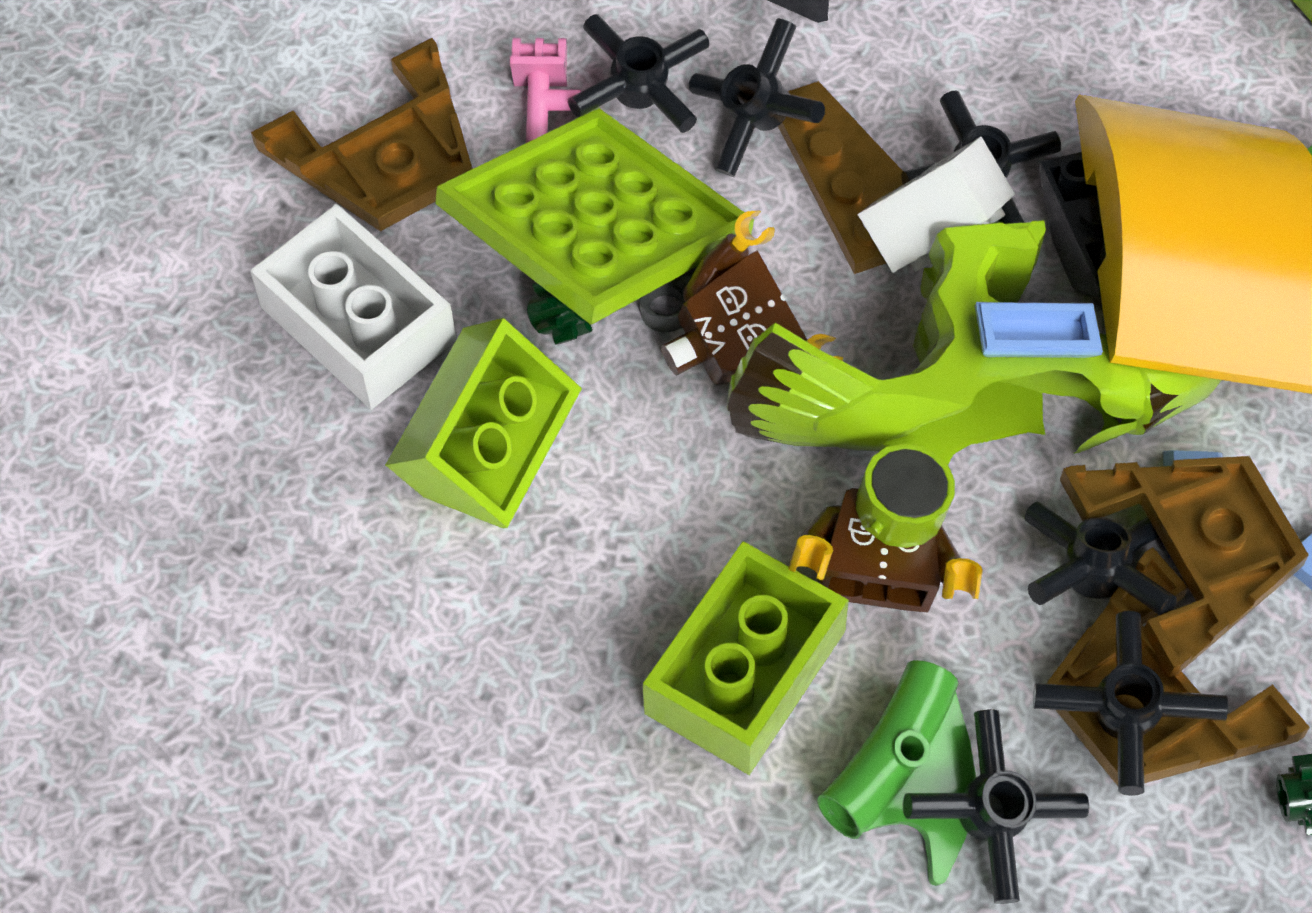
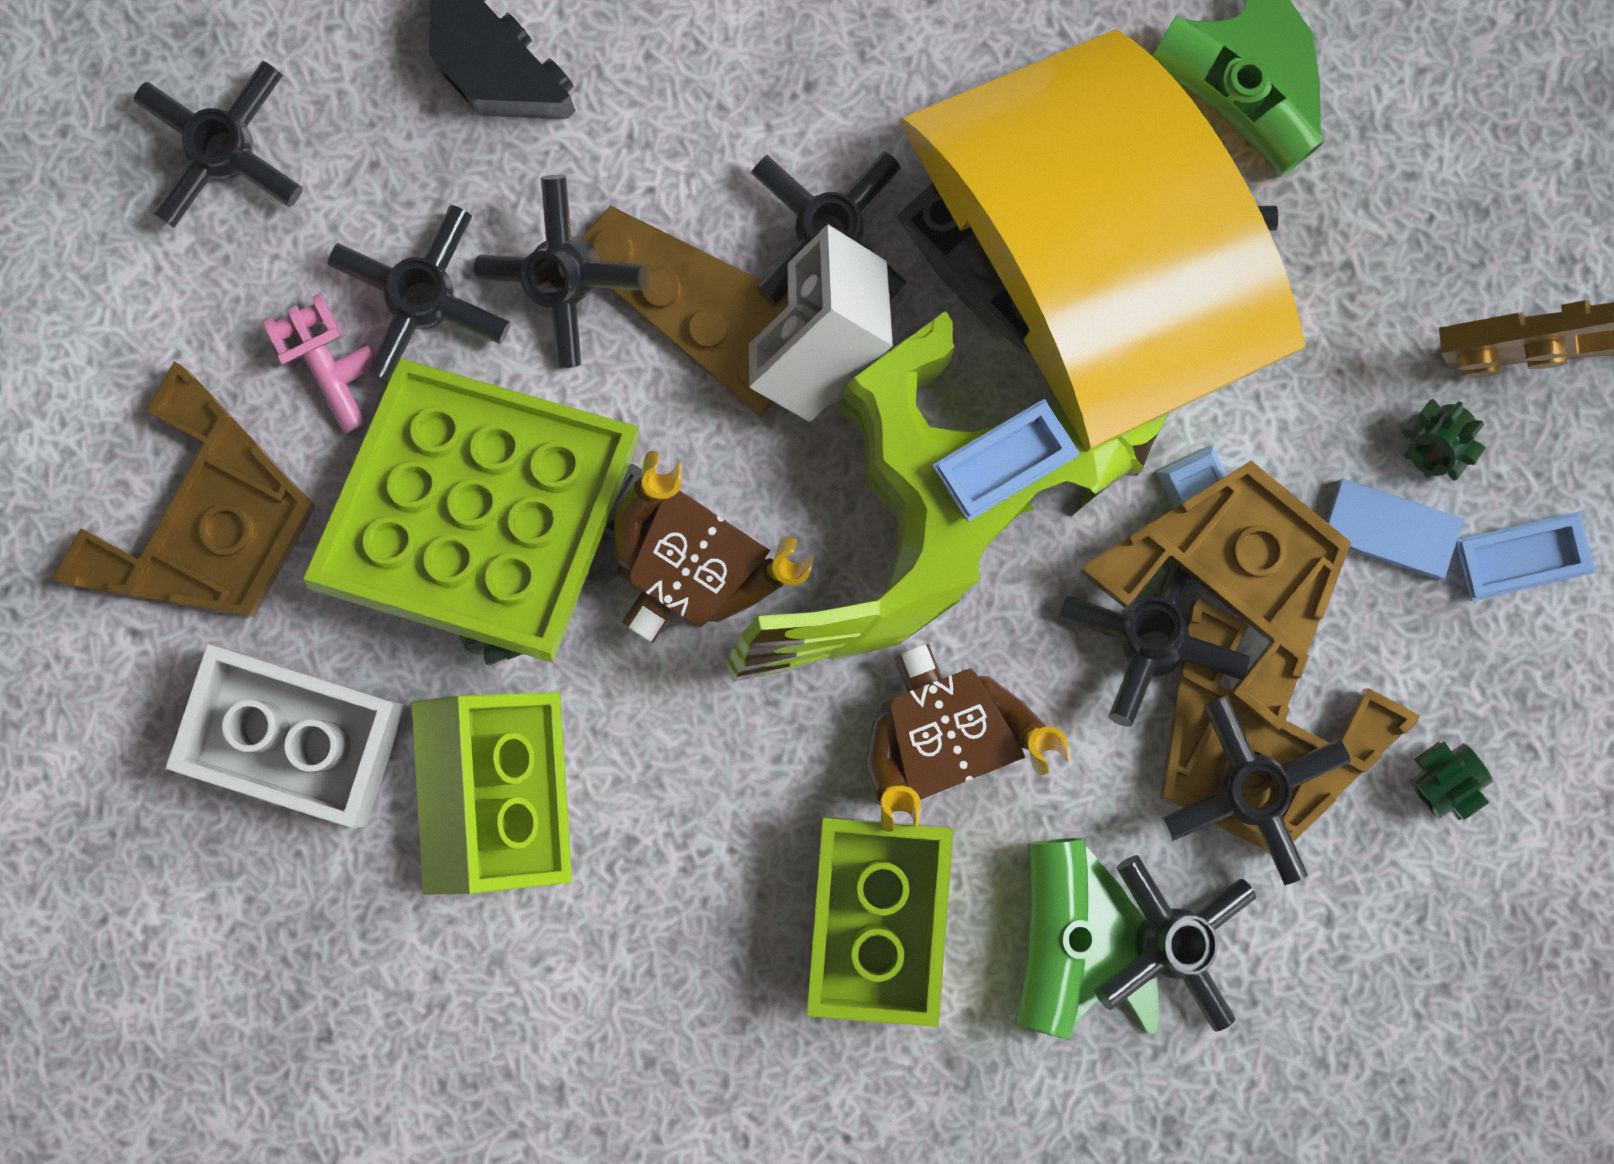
camera: 30 degrees left, 25 degrees up
piece [856,443,955,548] -> none

